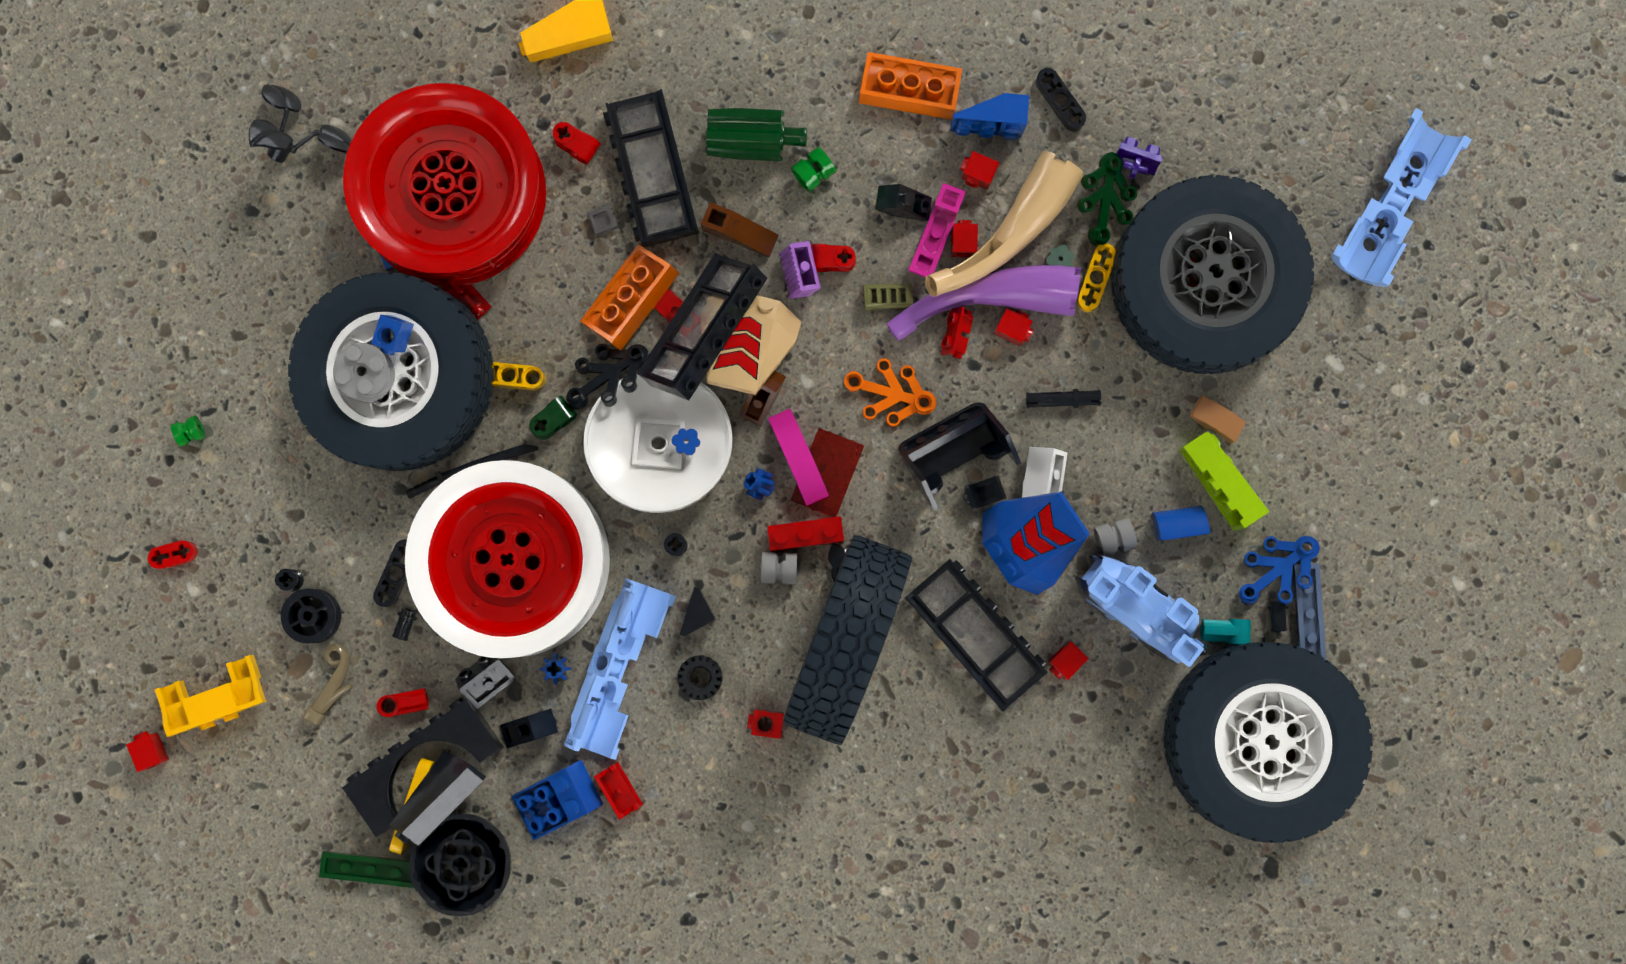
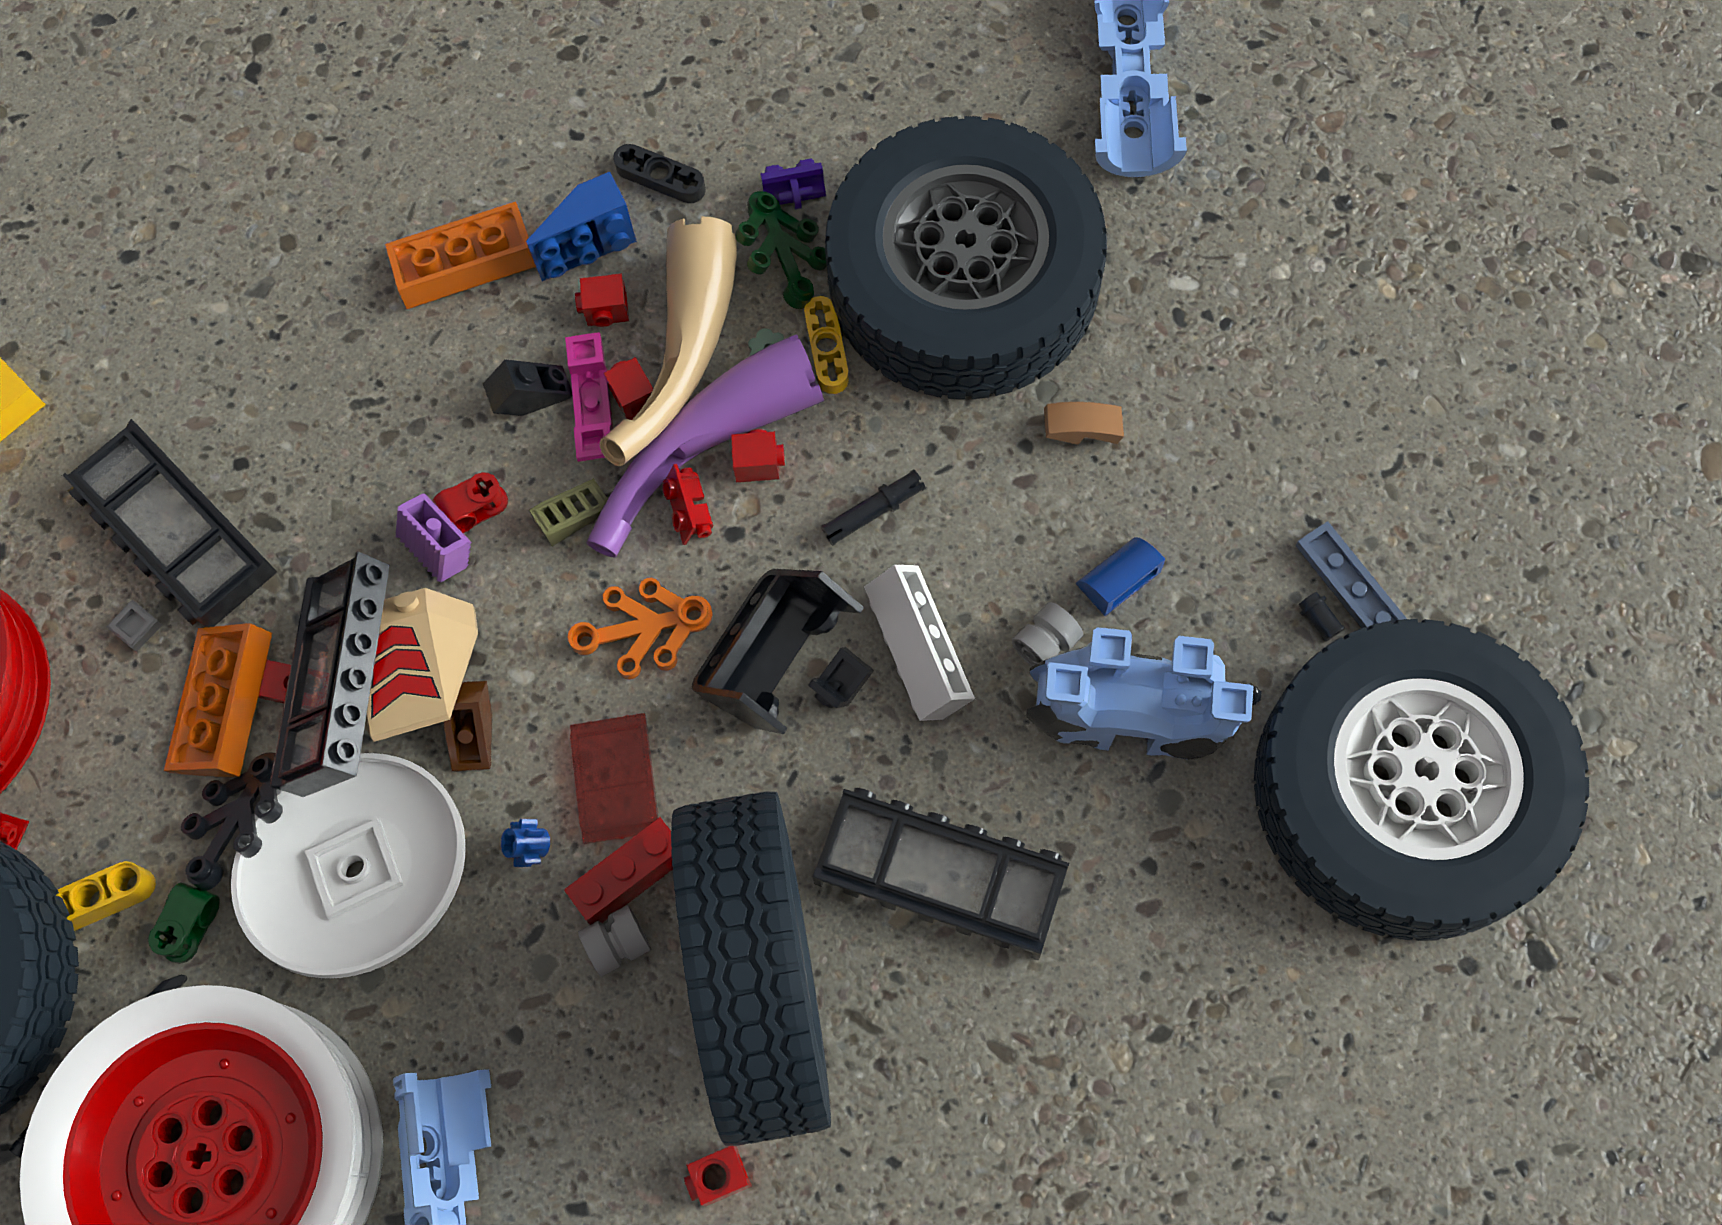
camera: 25 degrees left, 15 degrees down
red piece [553,122,601,165] -> none
black bush [664,533,688,556] -> none
blue plant [671,428,700,456] -> none
black tyre [677,655,723,700] -> none
black slope [680,587,717,636] -> none
reddish brown slope [701,202,779,258] -> none
dark green piece [706,108,807,162] -> none
dark pink slope [768,409,829,506] -> none
green wheel [791,147,837,193] -> none
blue wedge [982,491,1090,595] -> none
red brick [1047,641,1089,680] -> none
lime wedge [1178,431,1270,531] -> none
teal piece [1200,619,1251,644] -> none
blue plant [1239,536,1320,605] -> none

